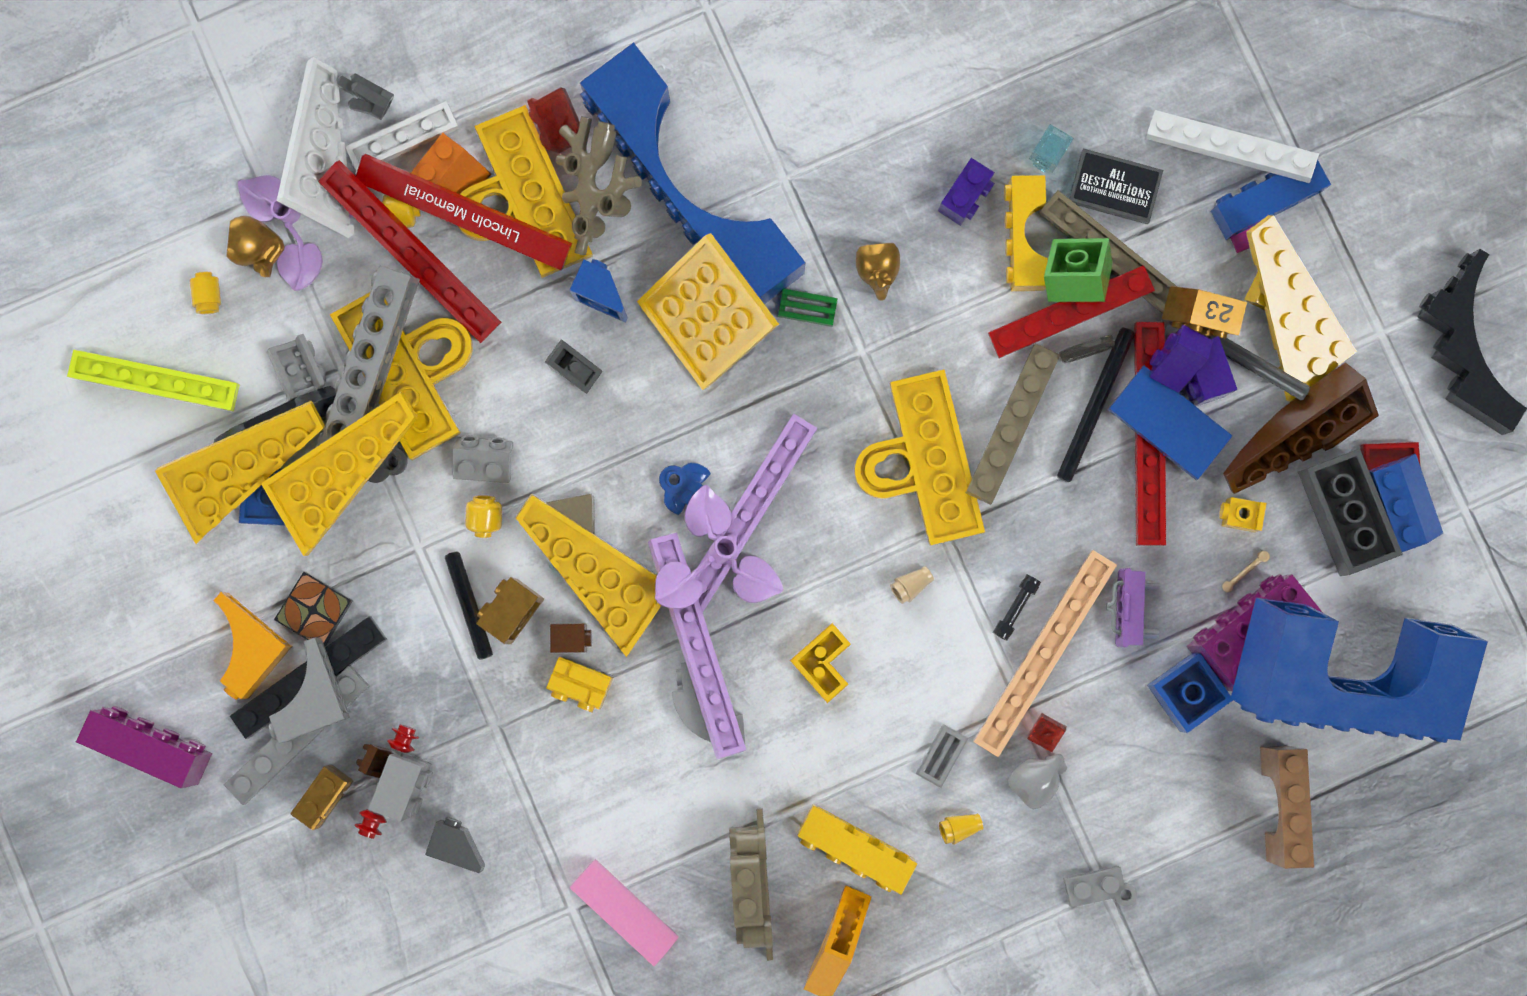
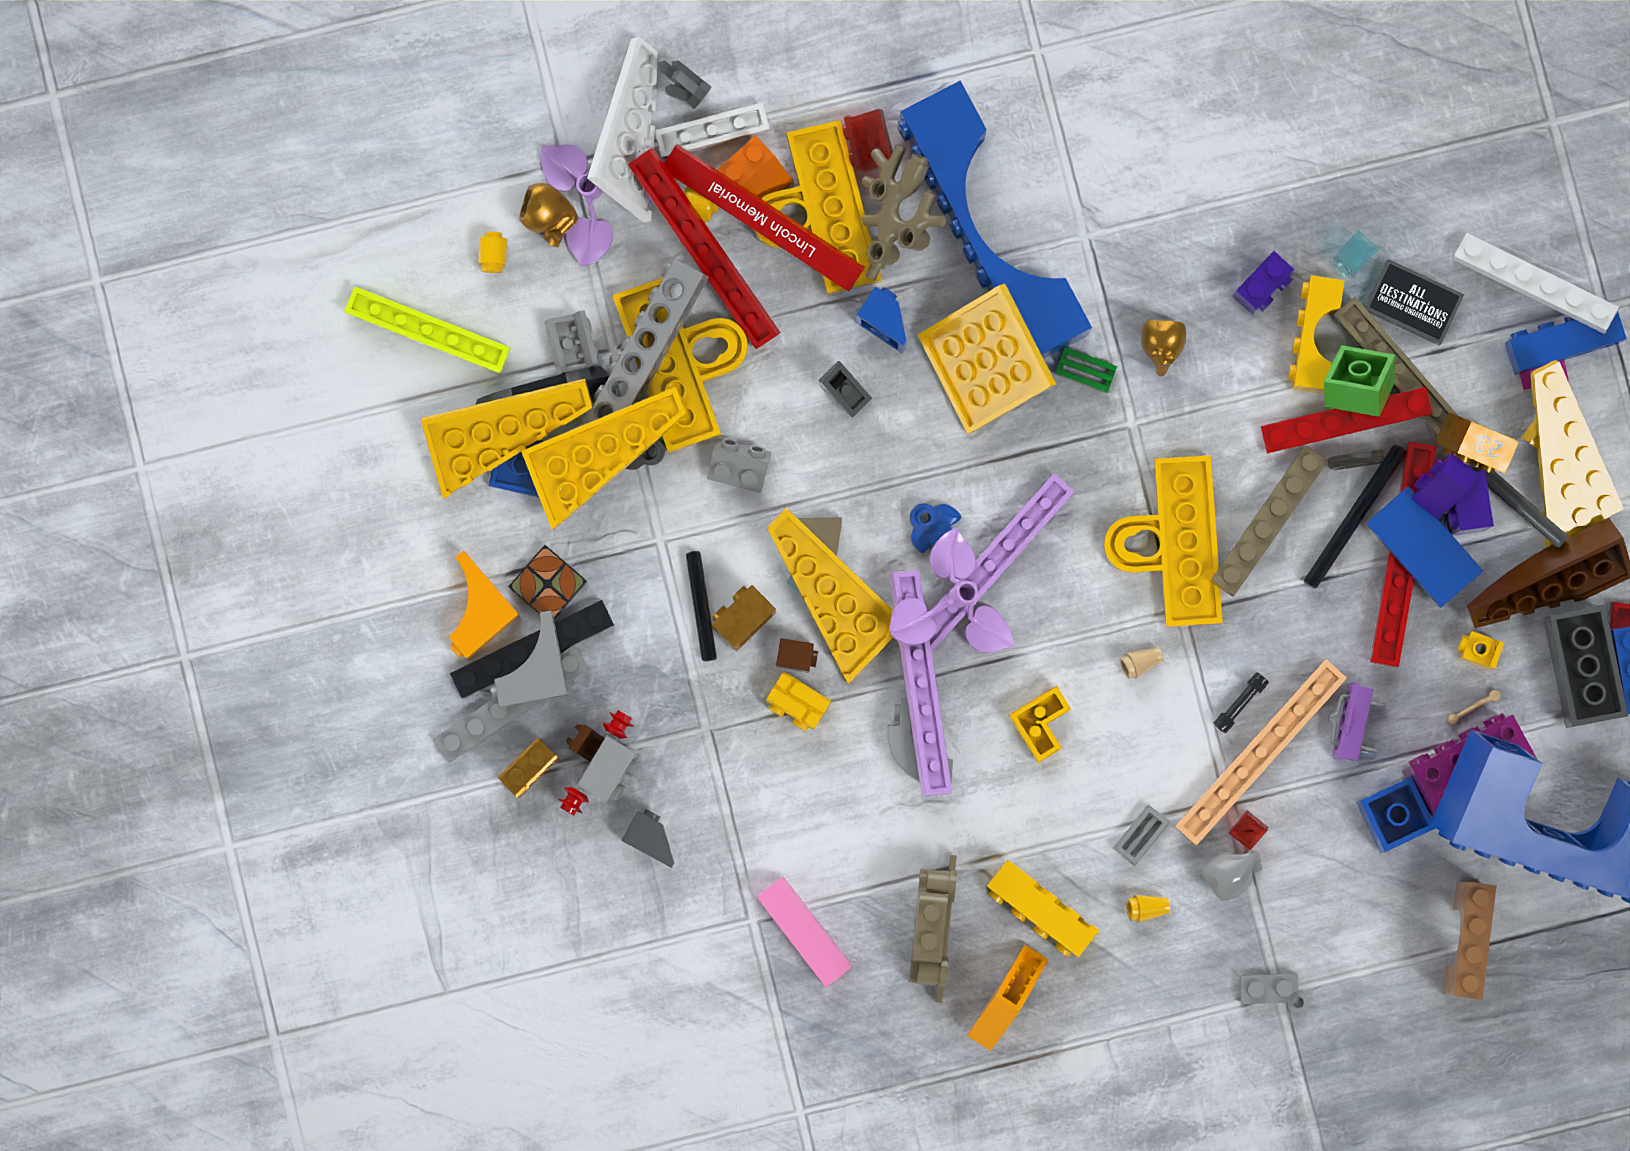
camera: 10 degrees right, 0 degrees up
magenta brick [76,706,213,789] -> none
yellow head [465,495,502,538] -> none

